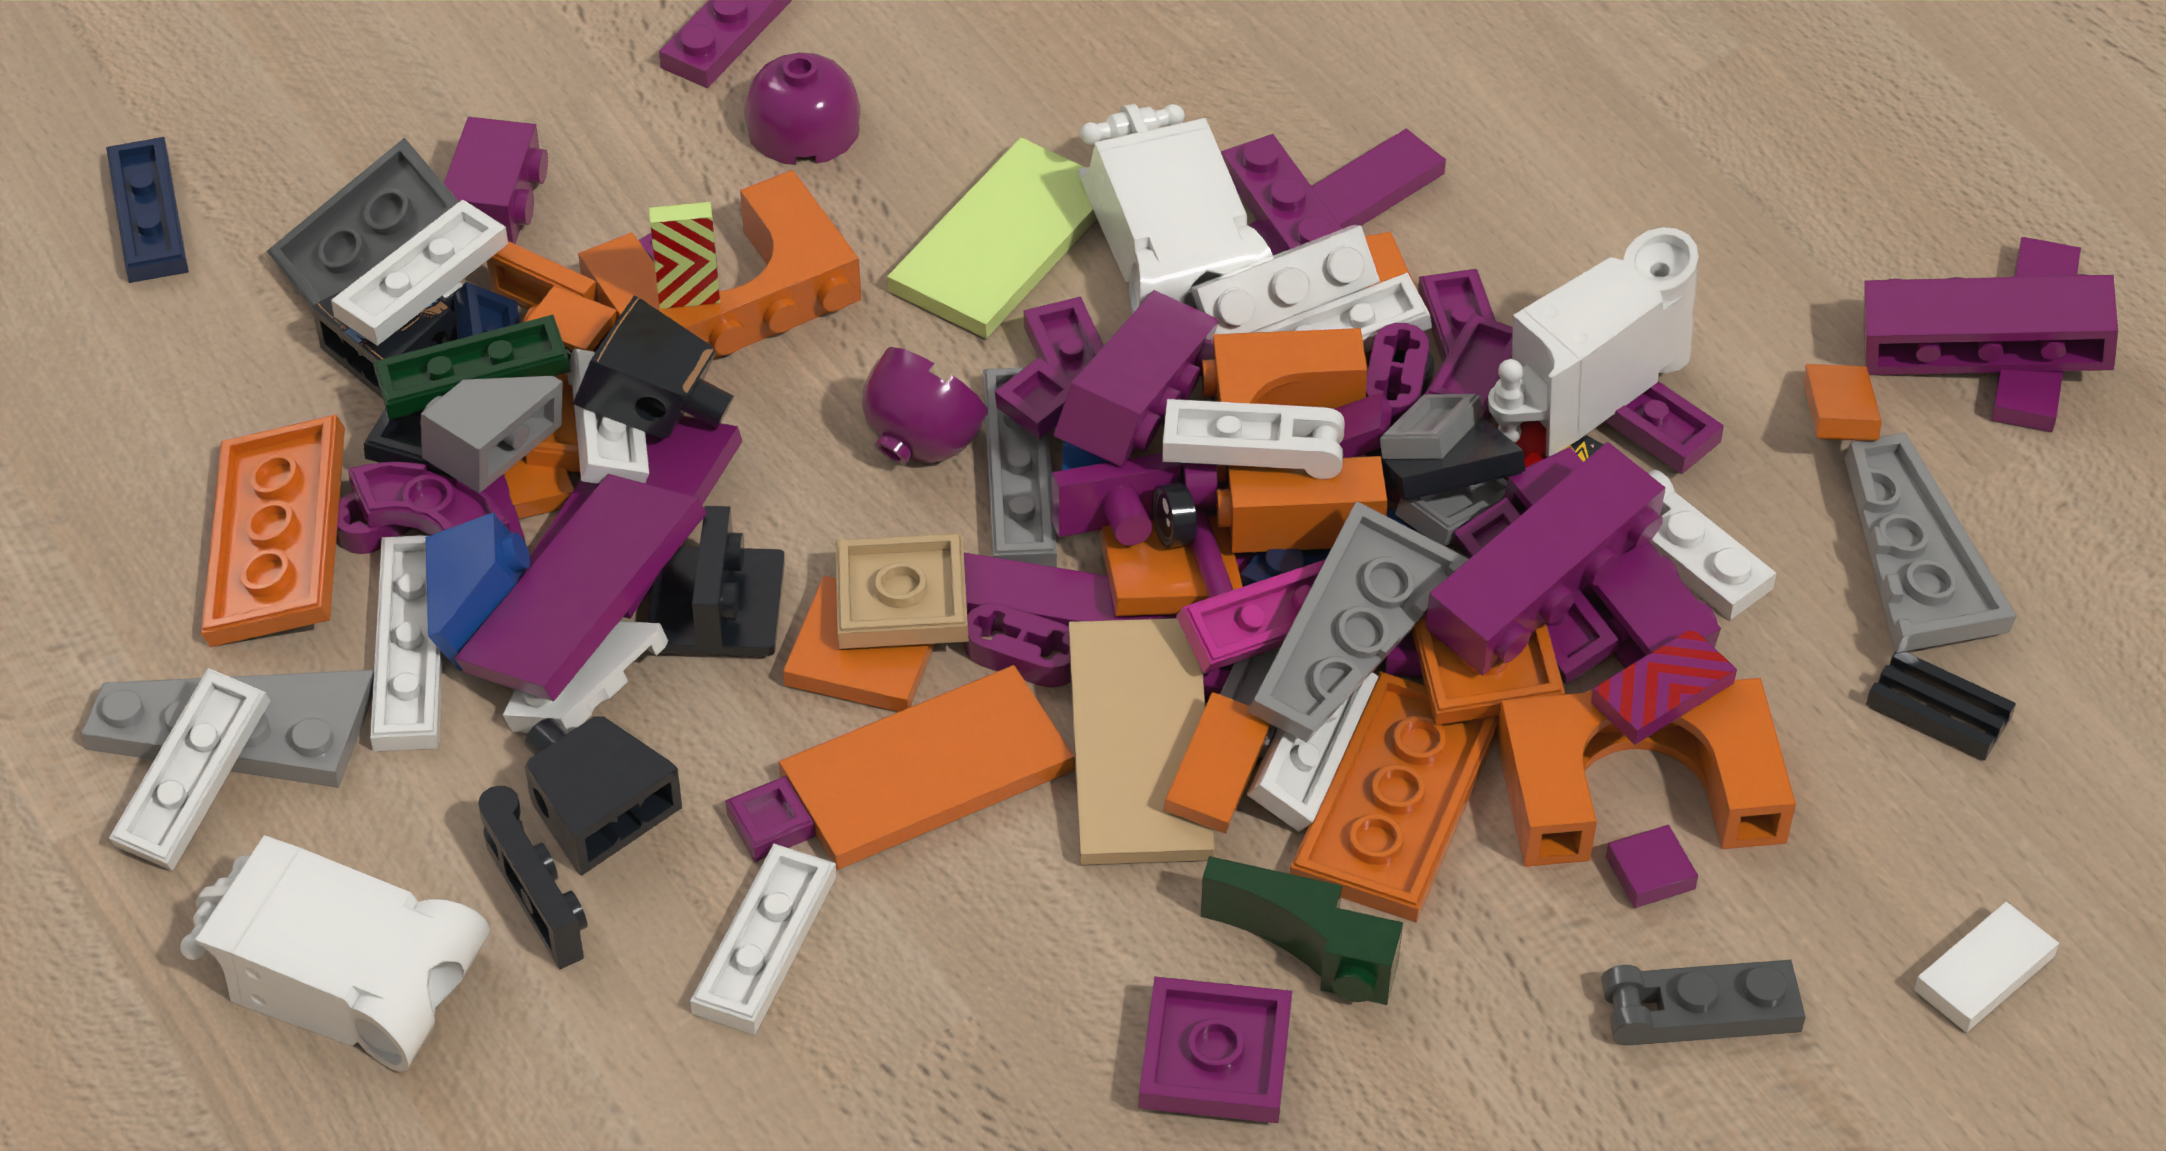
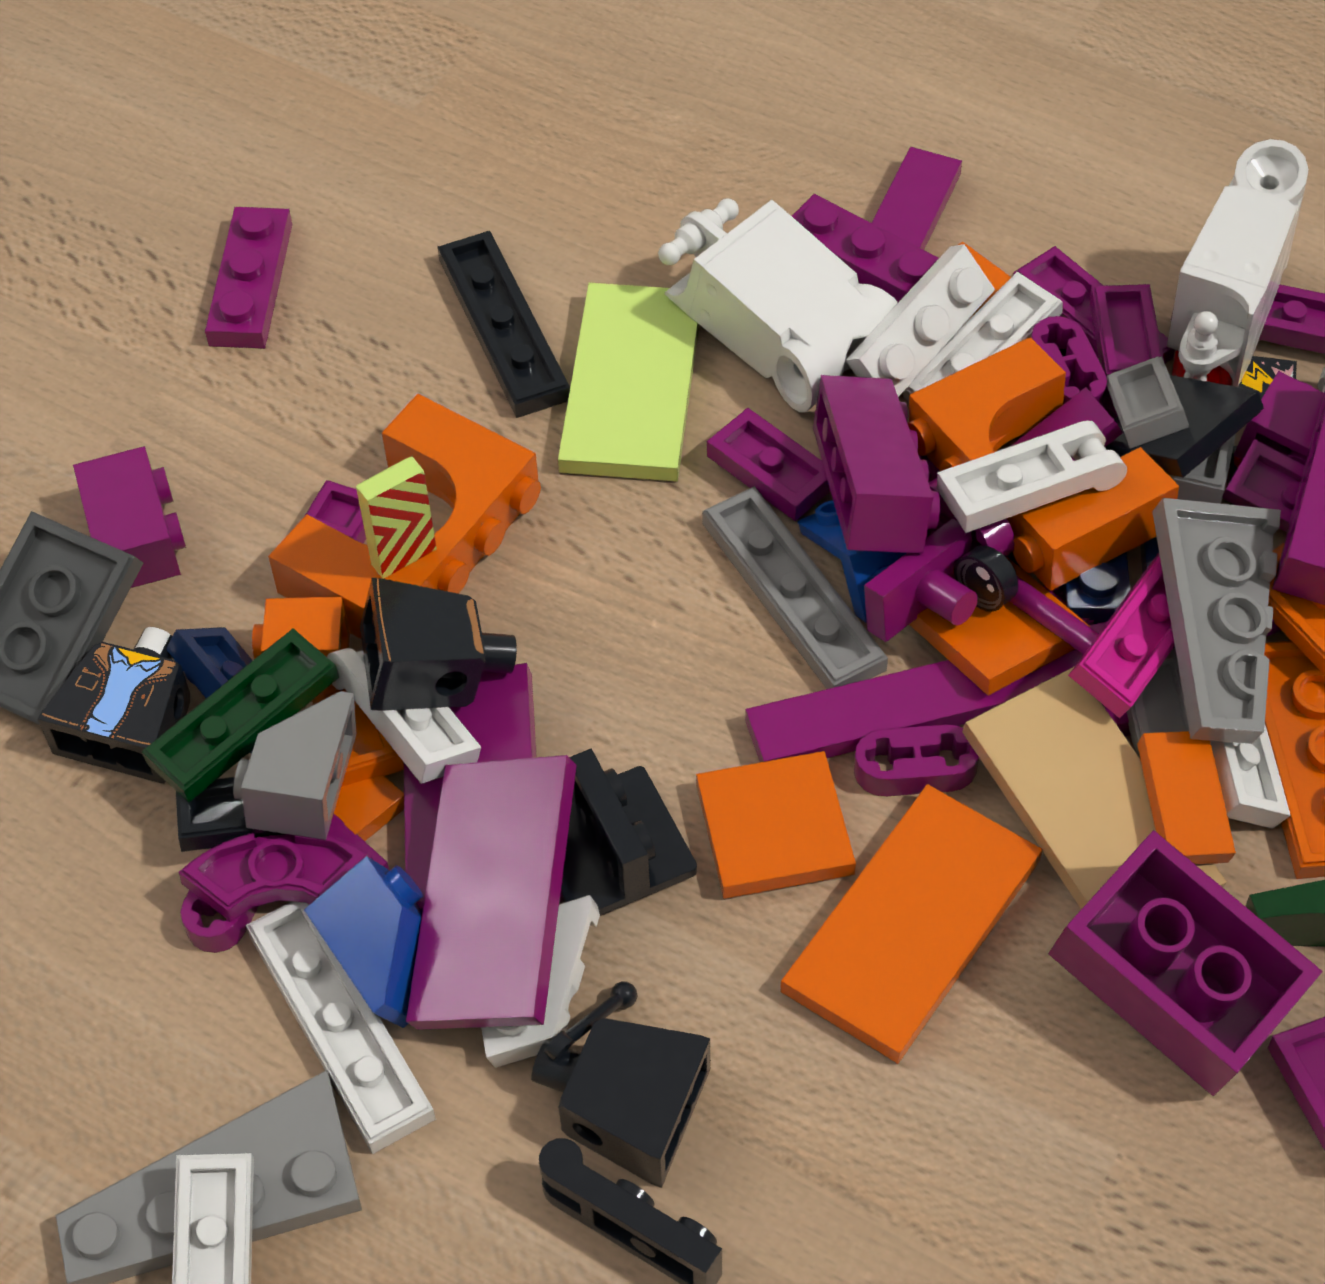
camera: 25 degrees left, 5 degrees up
orange tile [201,414,345,647] -> none
white plate [331,199,508,346] -> none
orange tile [487,241,599,309] -> none
white tile [690,844,837,1035] -> none
magenta tile [725,776,815,862] -> none
magenta cylinder [745,52,861,165] -> none
tan tile [835,533,969,649] -> none
magenta cylinder [862,347,988,465] -> none
magenta plate [994,357,1073,440] -> none
none -> black tile [437,231,570,418]
none -> black hinge [544,981,638,1062]
none -> magenta brick [1048,830,1323,1096]

